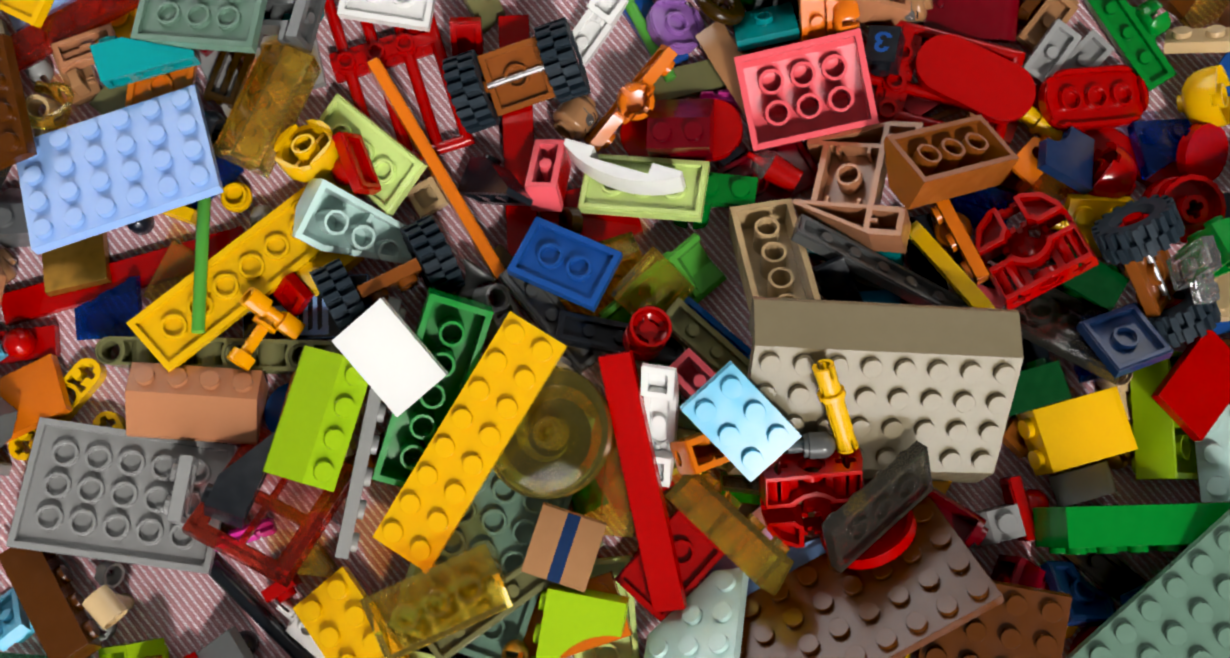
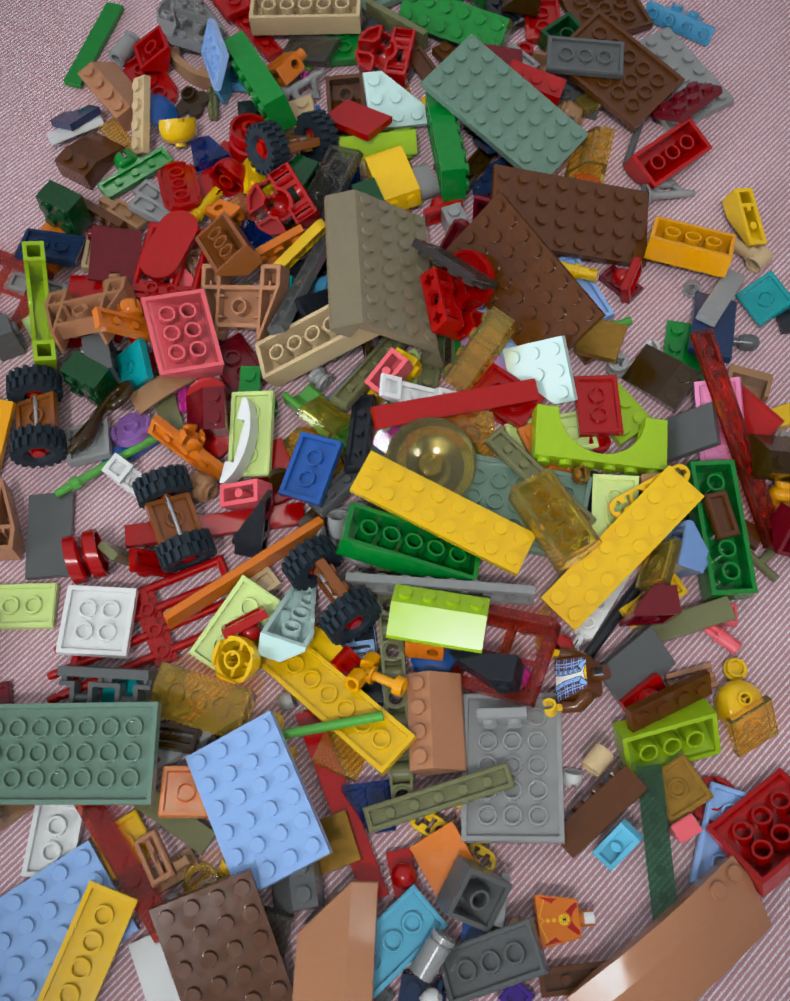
camera: 90 degrees left, 15 degrees down
teal slope [90,36,201,89] -> none
white tile [332,297,449,417] -> none
medium nougat slope [521,502,607,593] -> none
red wheel [623,306,672,361] -> none
orange torso [670,431,730,475] -> none
plate [680,360,802,482] -> none
red piece [746,150,804,193] -> none
dark grey cylinder [787,431,836,459] -> none
yellow pin [812,359,859,454] -> none
black brick [865,25,905,77] -> none
dark blue tile [1037,126,1095,195] -> none
dark blue tile [1076,303,1174,378] -> none
clear hinge [1166,235,1222,305] -> none
red tile [1176,123,1228,181] -> none
none -> light grey wheel [307,366,334,393]
none -> olive tile [363,762,515,834]
none -> torso [541,642,611,717]

